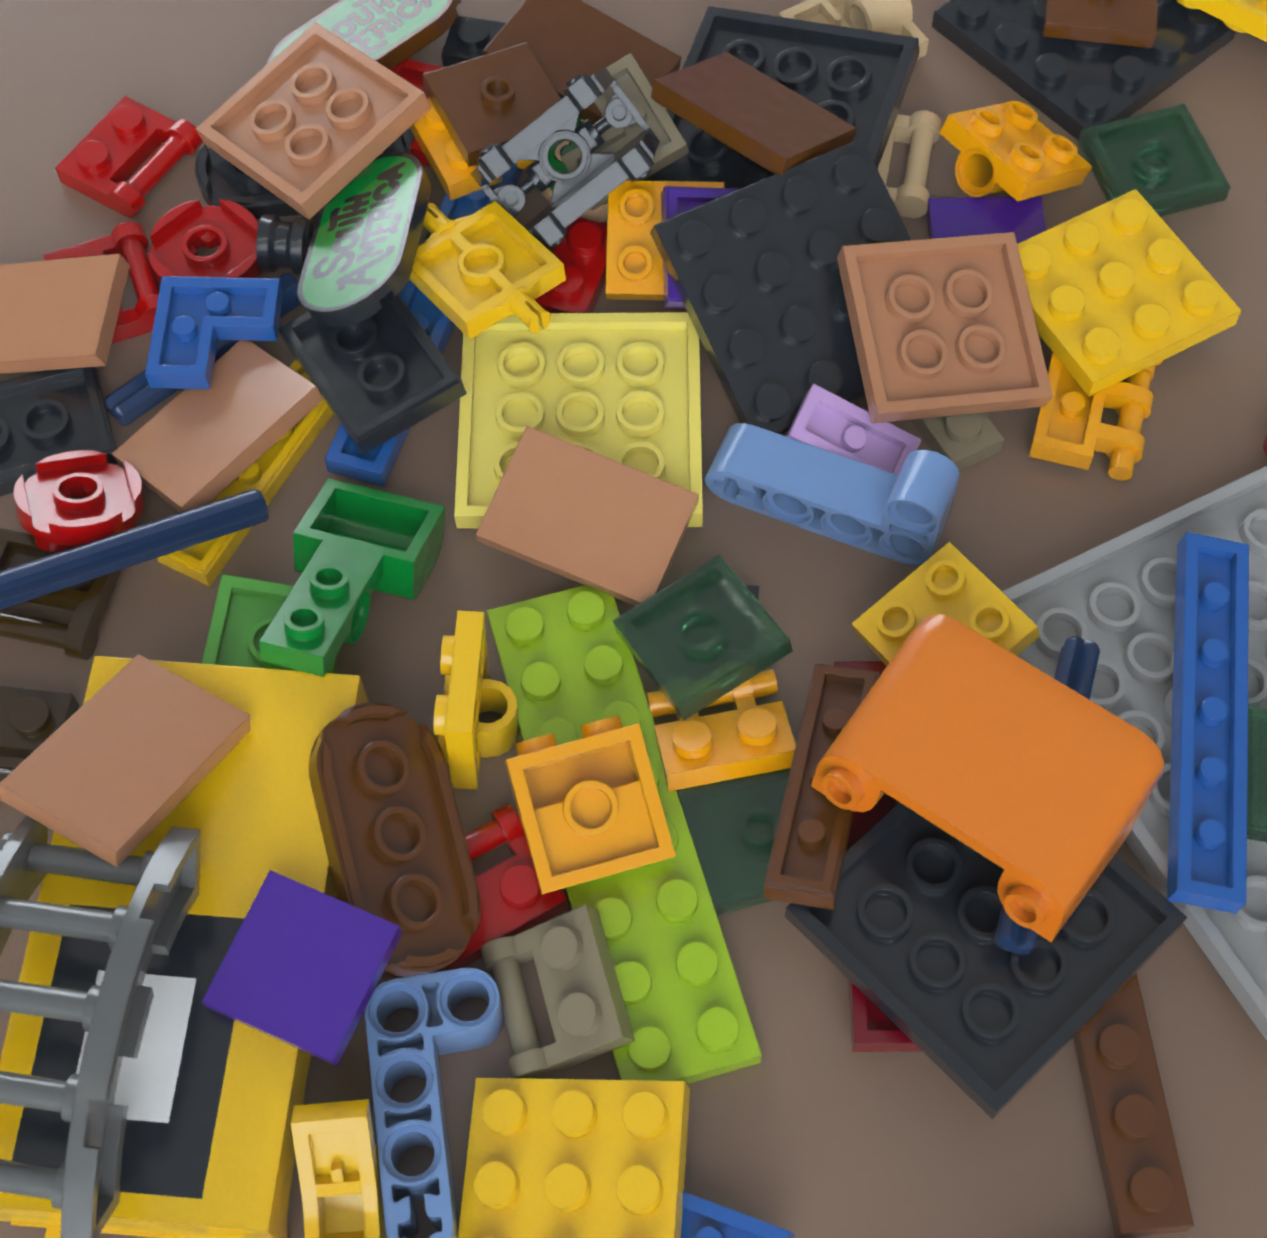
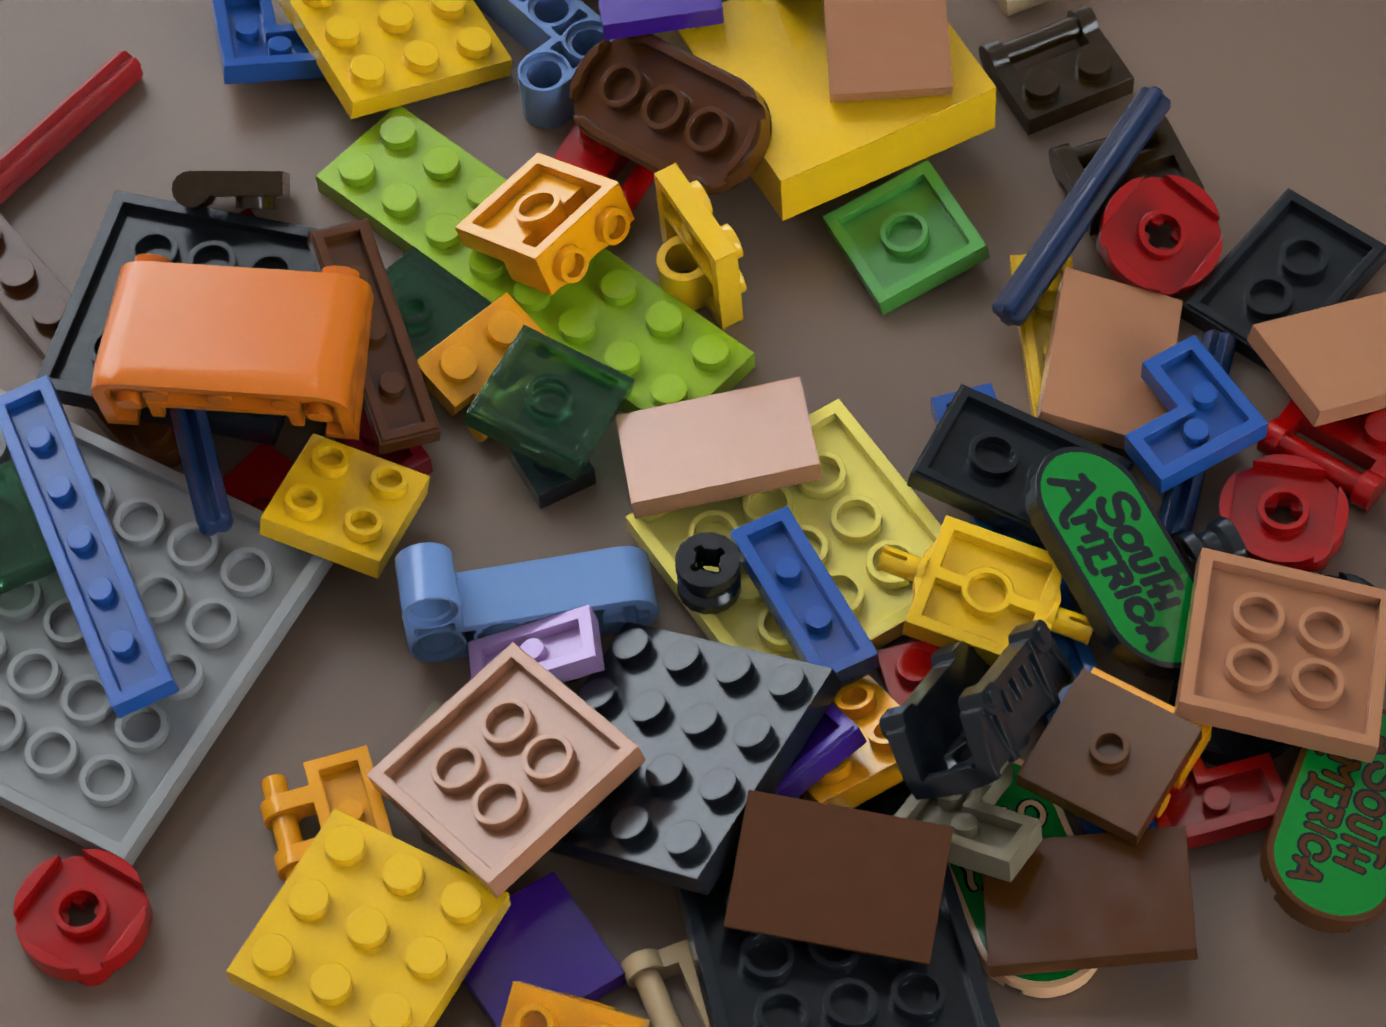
camera: 150 degrees right, 5 degrees down
green plate [259,478,445,677] -> none
black plate [441,15,506,67] -> none
dark tan plate [481,904,635,1079] -> none
none -> dark brown plate [172,171,290,209]
none -> black wheel [675,532,741,614]
none -> blue plate [729,506,878,683]

